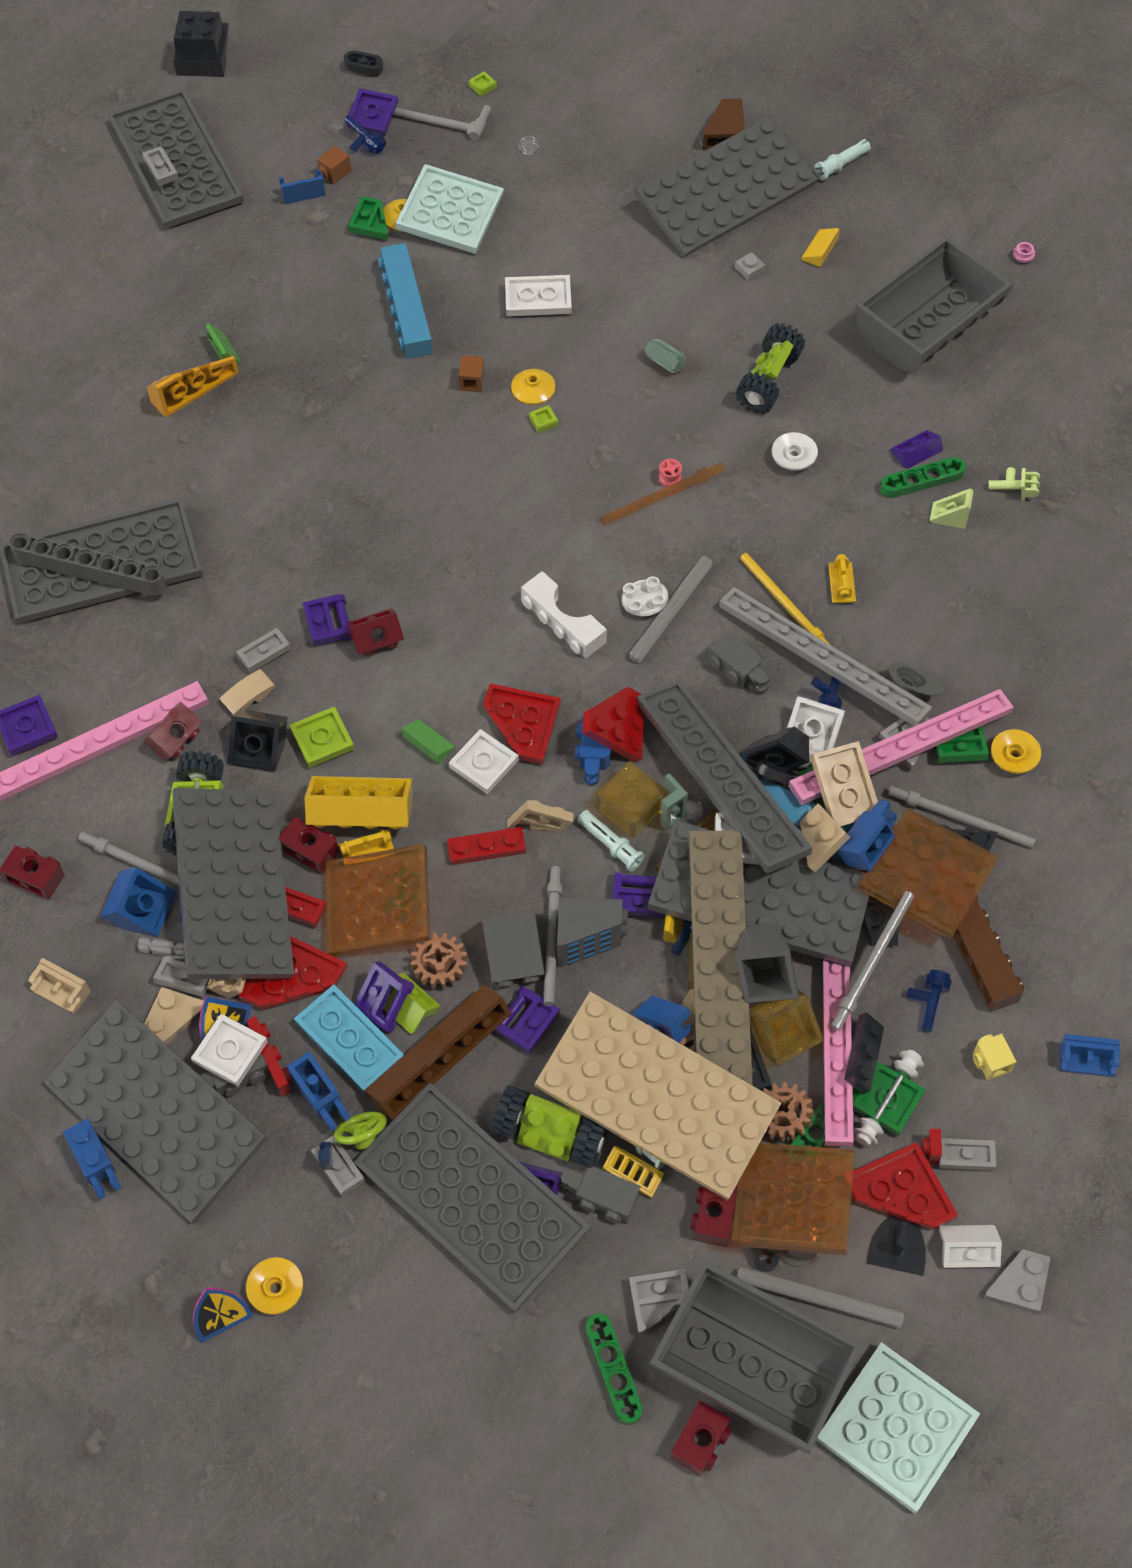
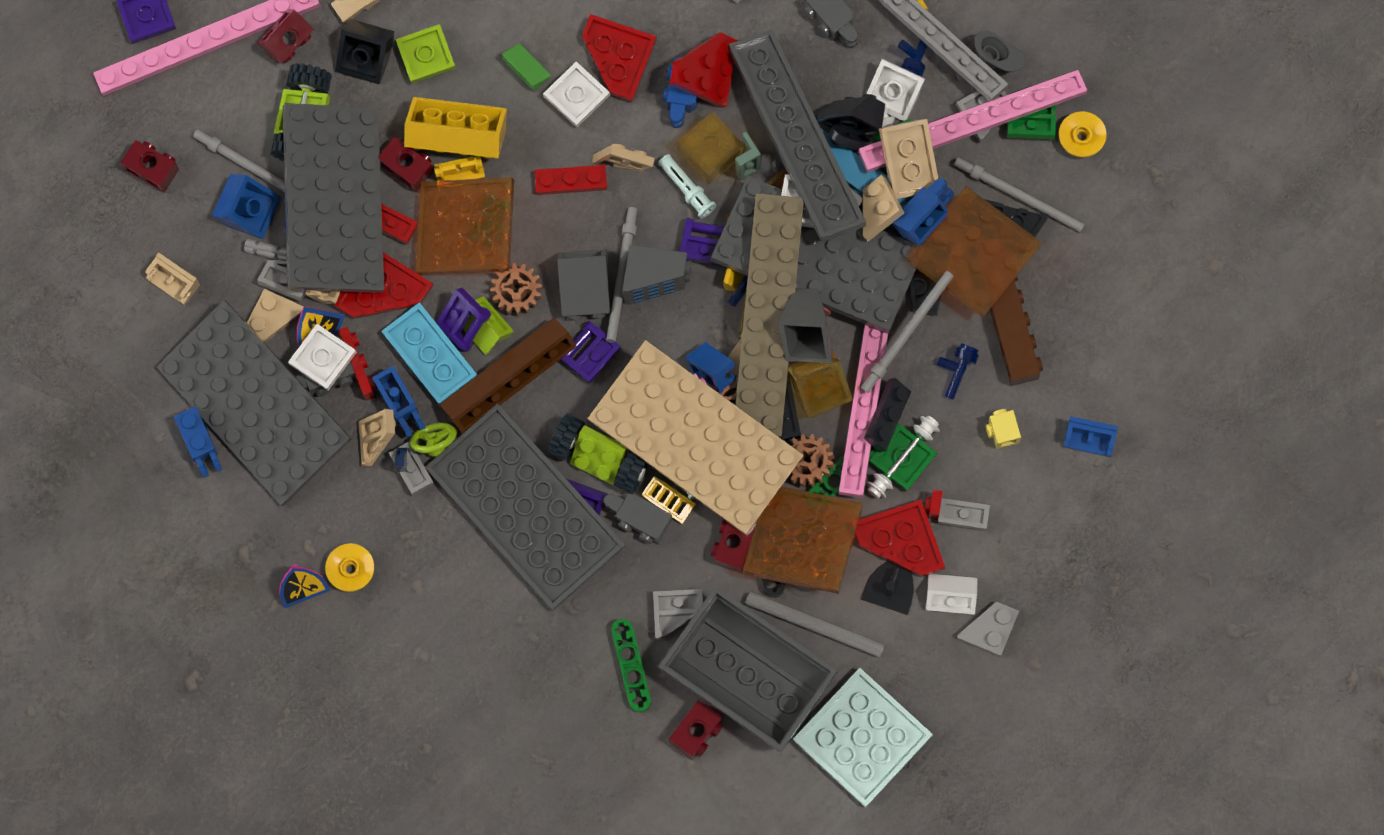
camera: 10 degrees right, 15 degrees up
none -> tan wing [359,409,396,467]

